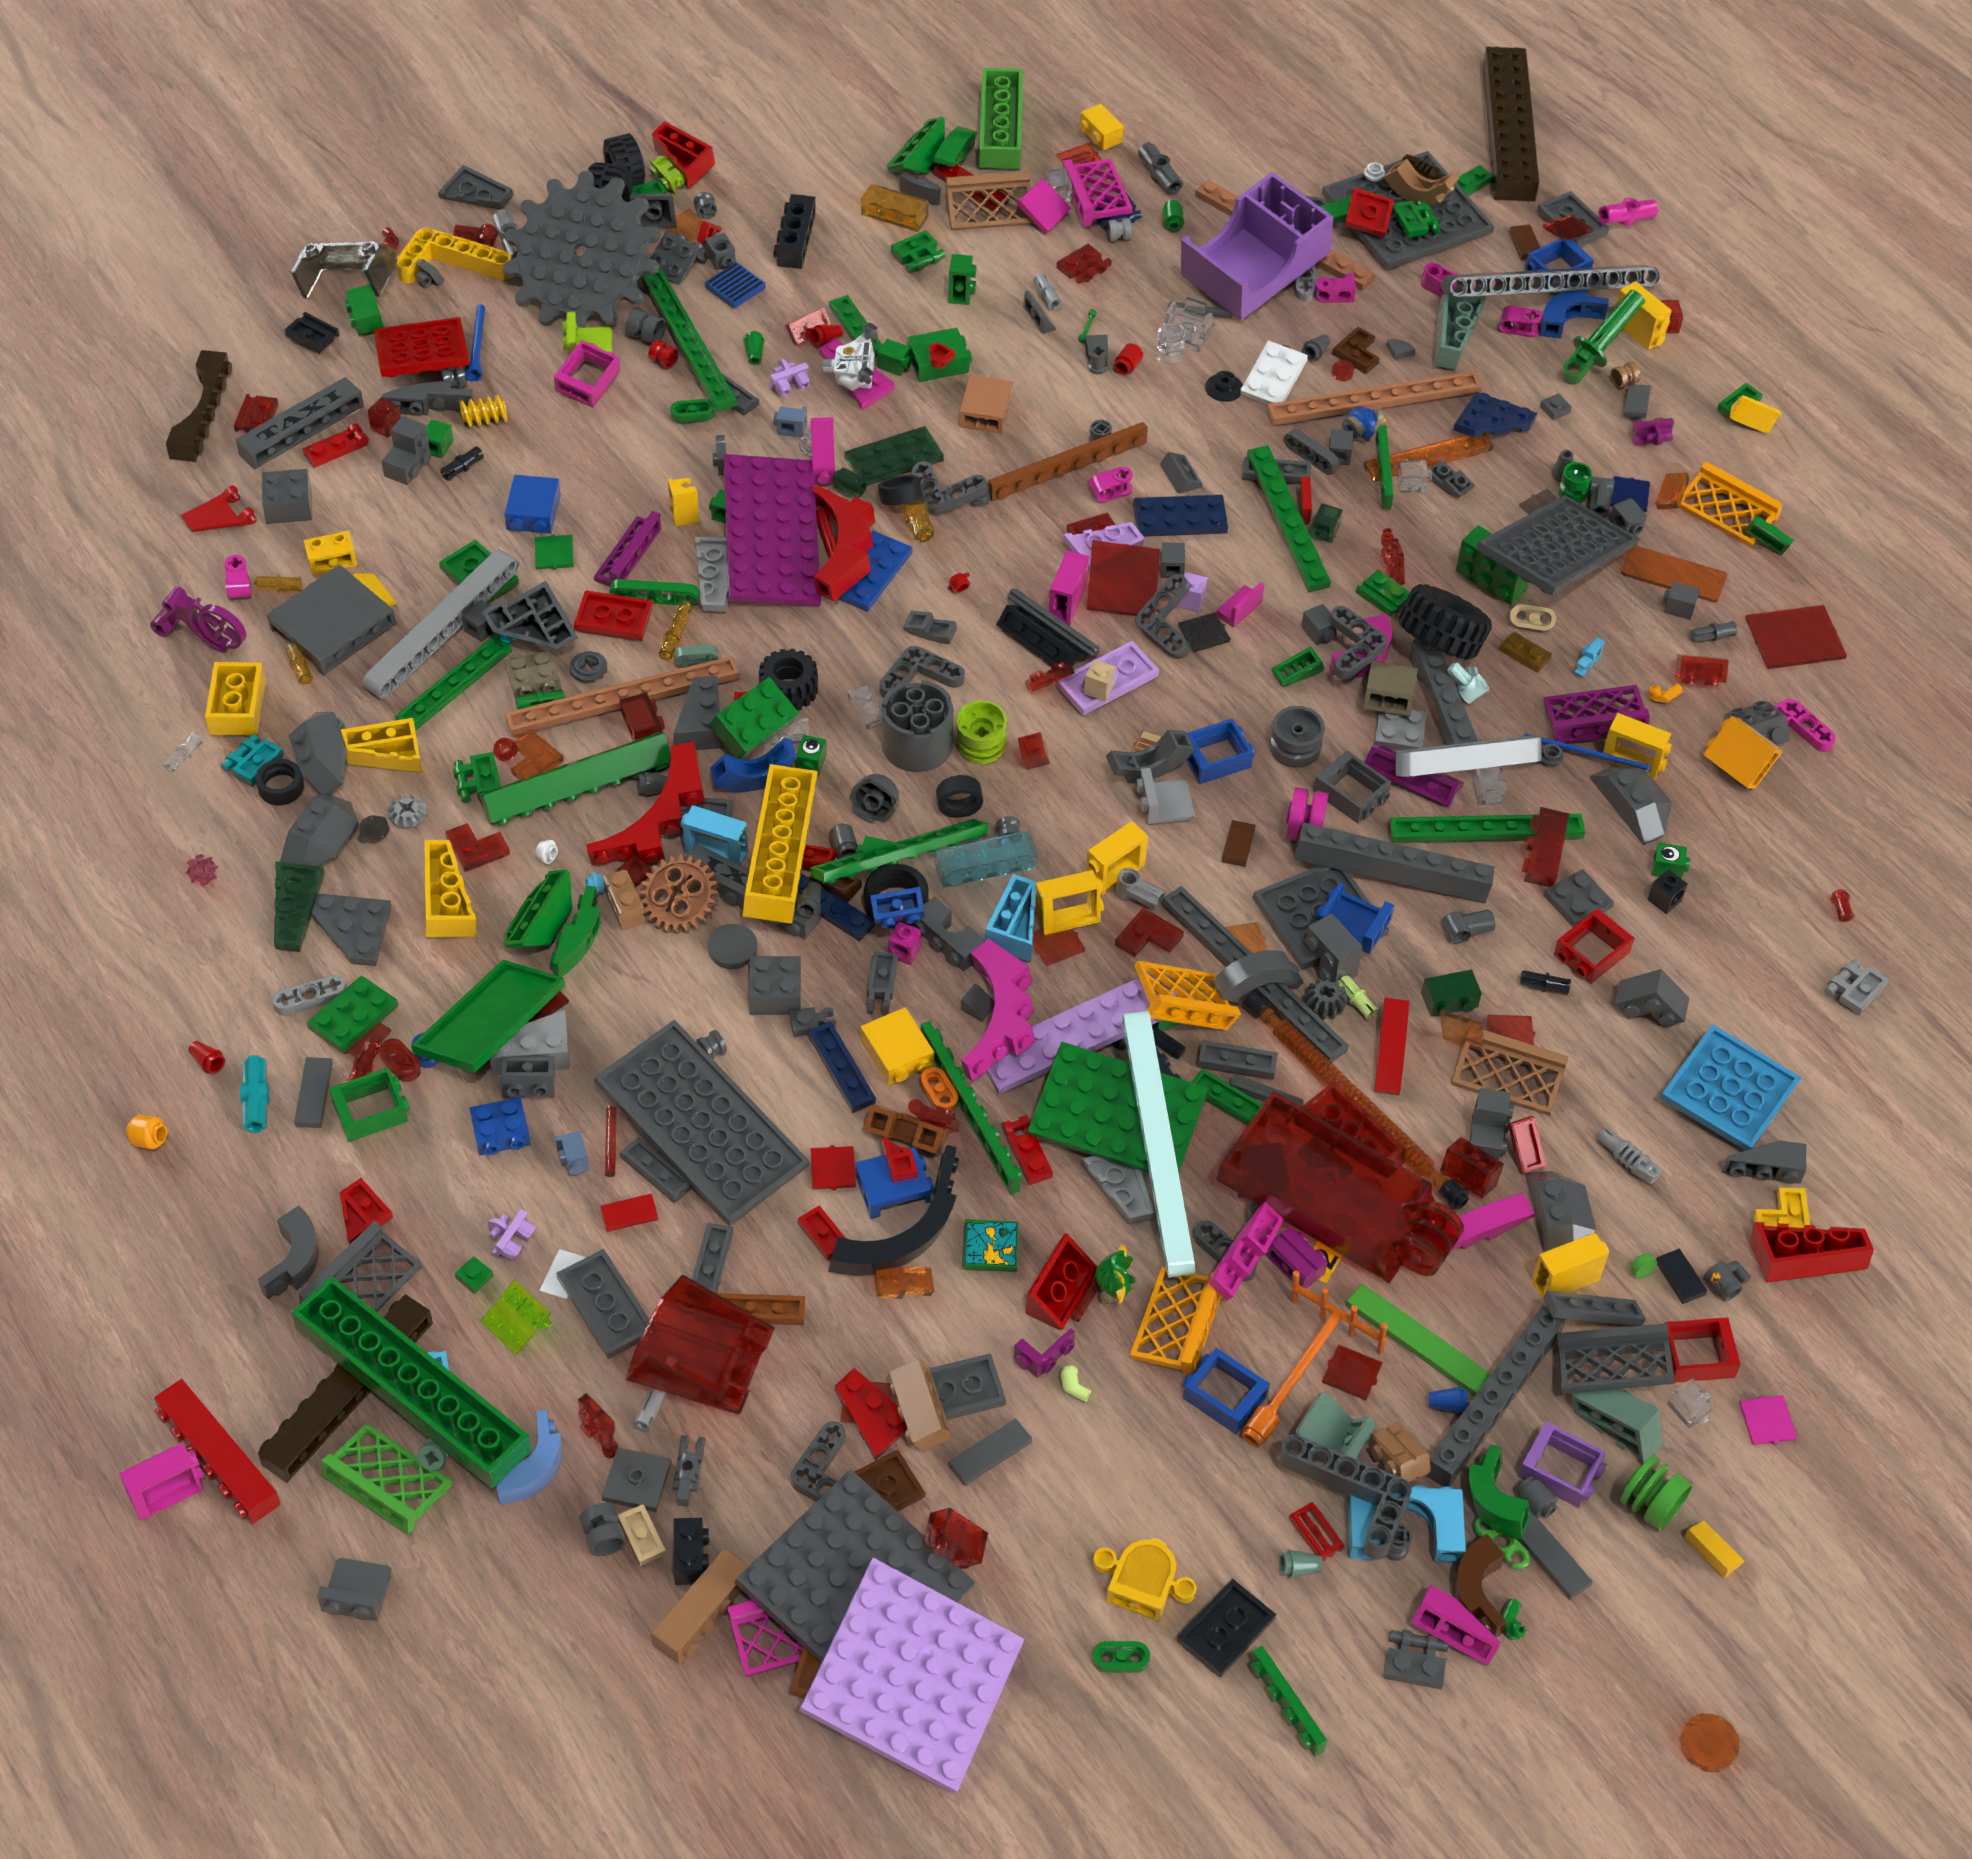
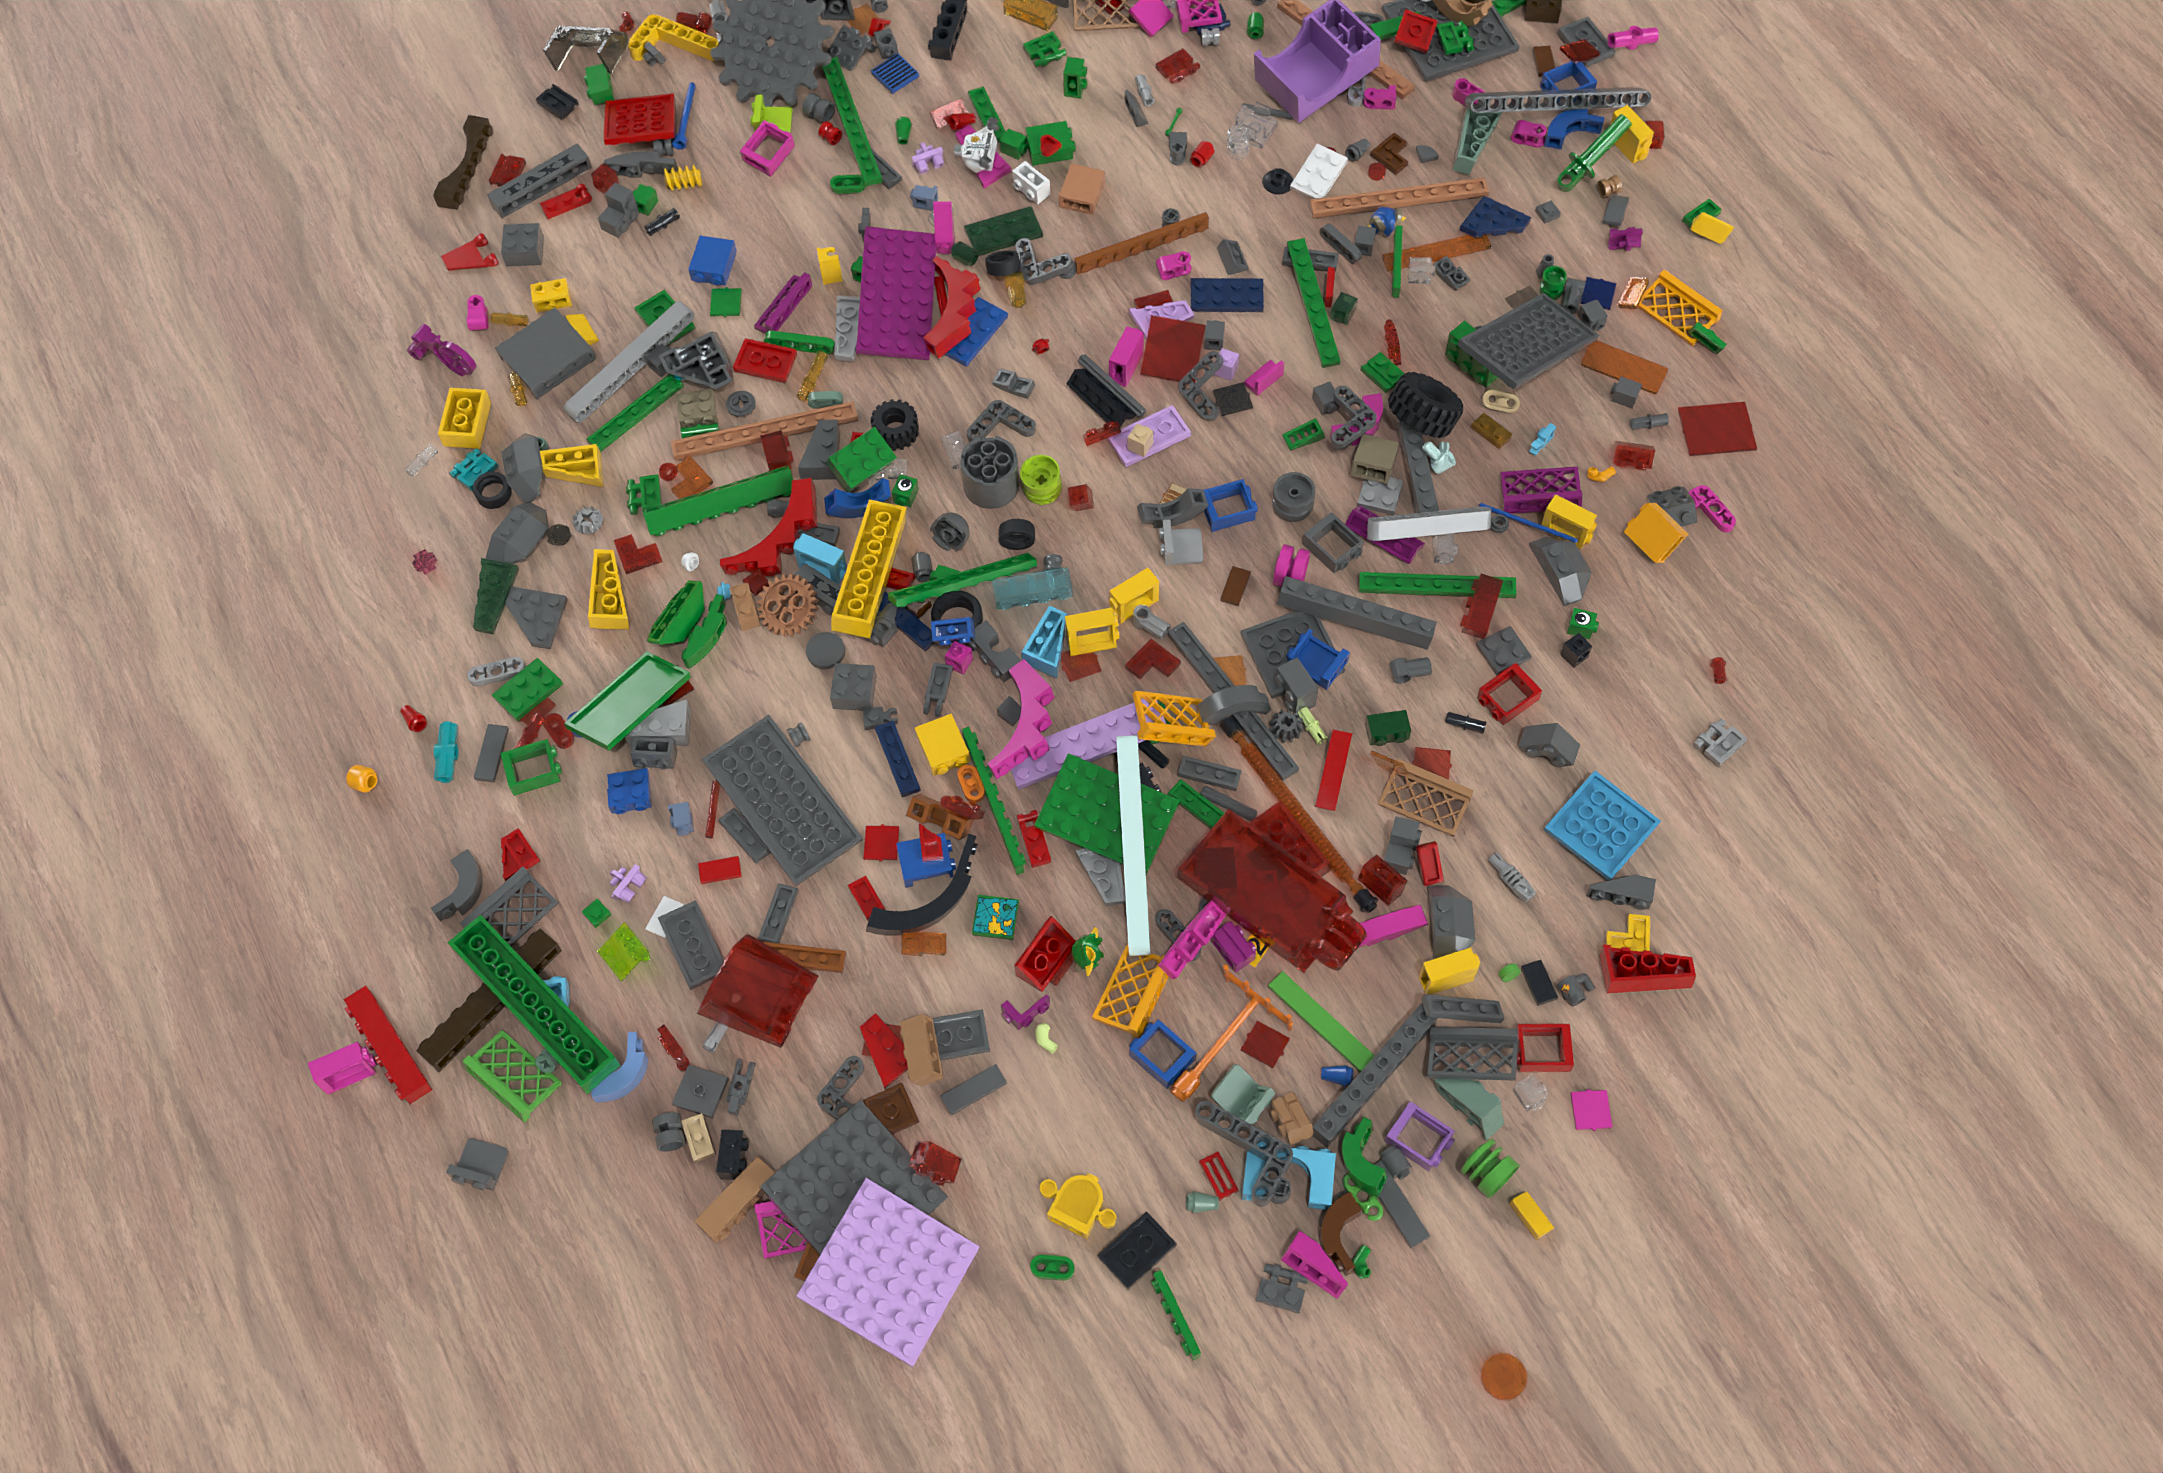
camera: 10 degrees right, 10 degrees up
none -> white brick [1012,161,1050,204]

